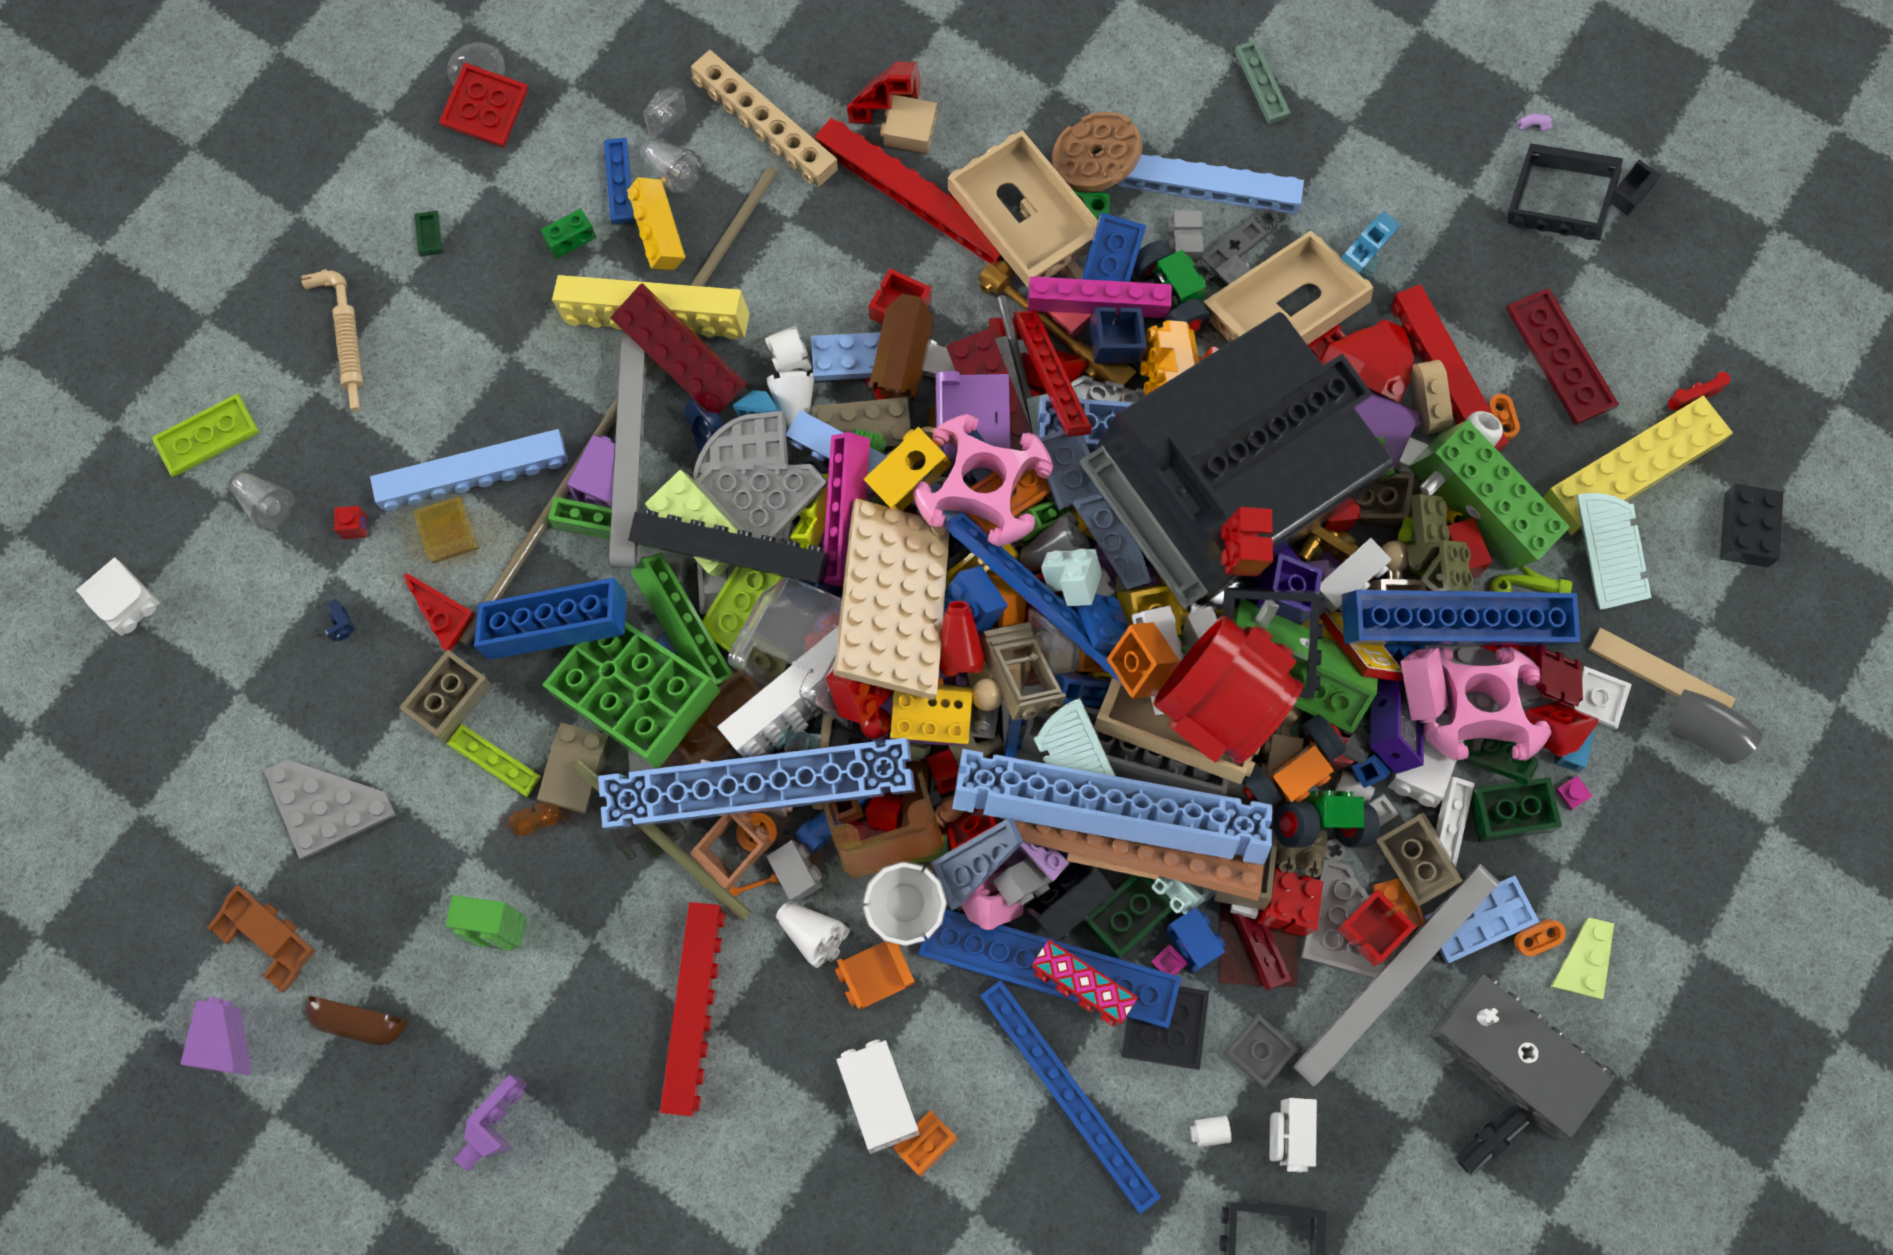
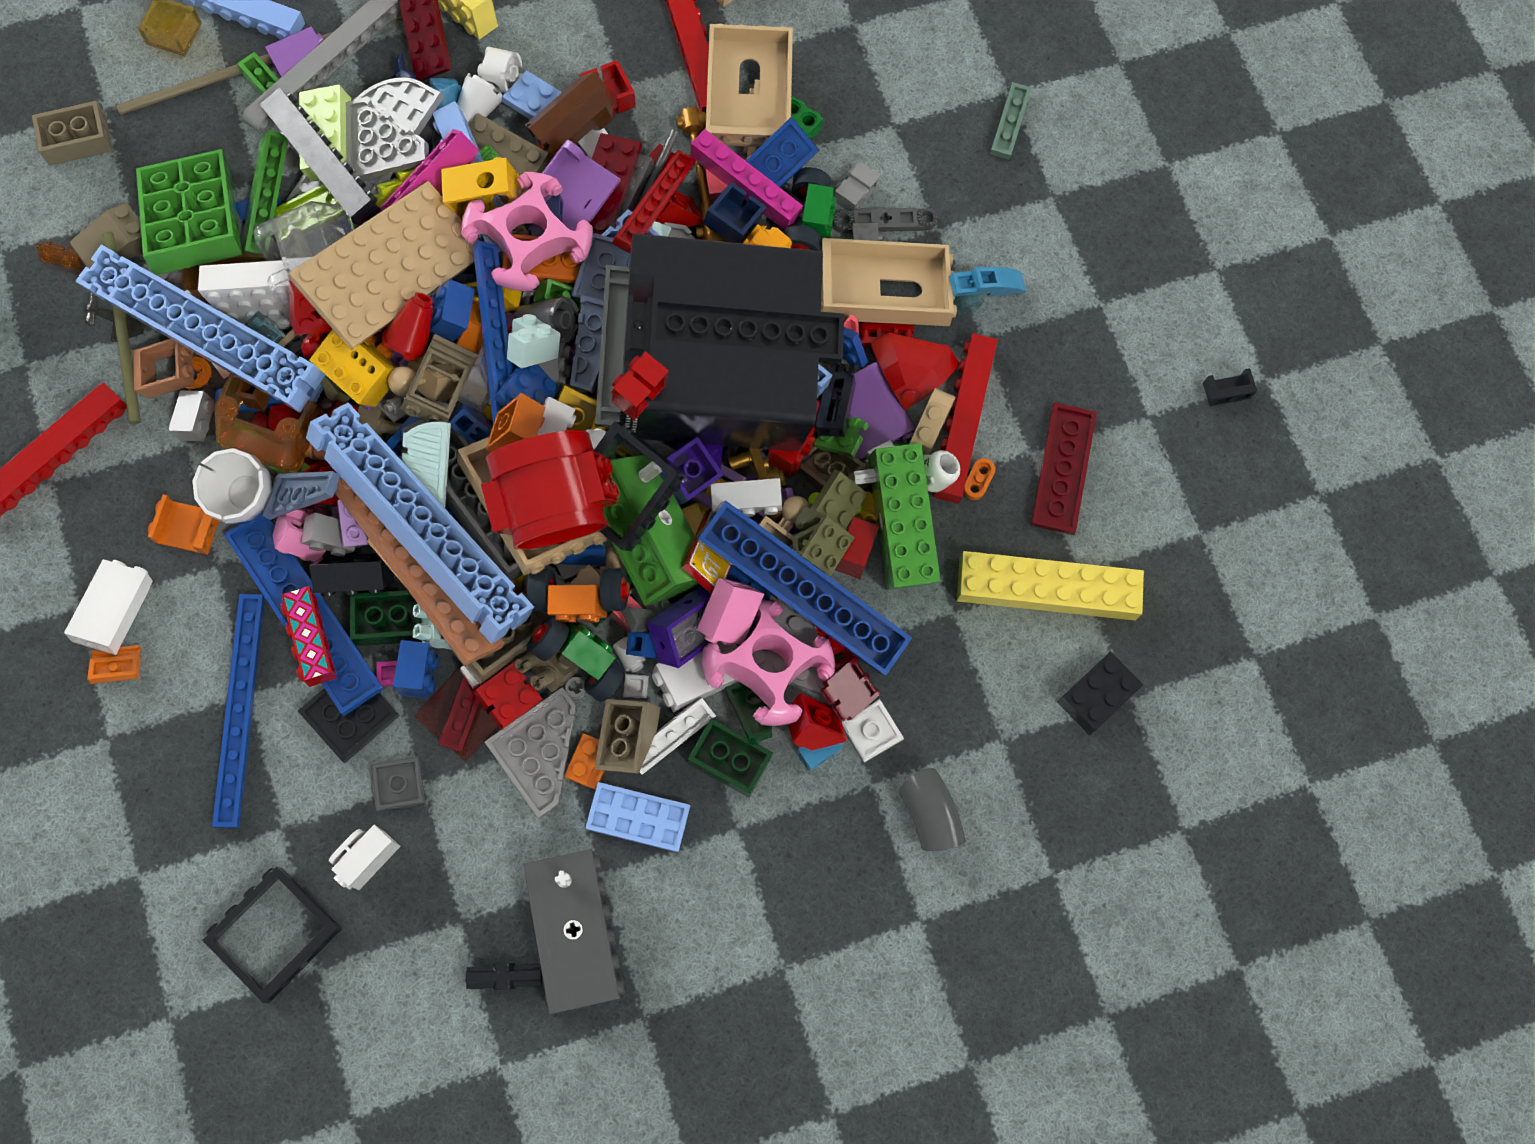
camera: 30 degrees right, 0 degrees up
dark blue bracket [325,599,356,641] -> none
red wing [404,573,476,652] -> none
lime tile [446,724,542,798] -> none
blue brick [474,577,627,660] -> none
orange hinge [729,873,779,897] -> none
white cone [776,902,850,968] -> none
medium nougat plate [1052,112,1143,192] -> none
light blue brick [1118,154,1304,215] -> none
white brick [1190,1116,1231,1147] -> none
light grey beam [1294,864,1499,1086] -> none
red piece [1336,889,1416,967] -> none
lime plant [1490,566,1572,593] -> none
black window [1508,143,1623,241] -> none
orange plate [1514,919,1566,956] -> none
lavender arm [1517,113,1553,131] -> none
yellowish green wing [1550,918,1614,1000] -> none
dark pink plate [1555,776,1592,811] -> none
light aqua piece [1576,493,1652,610] -> none
tan tile [1588,628,1736,708] -> none
red plate [1667,372,1731,411] -> none

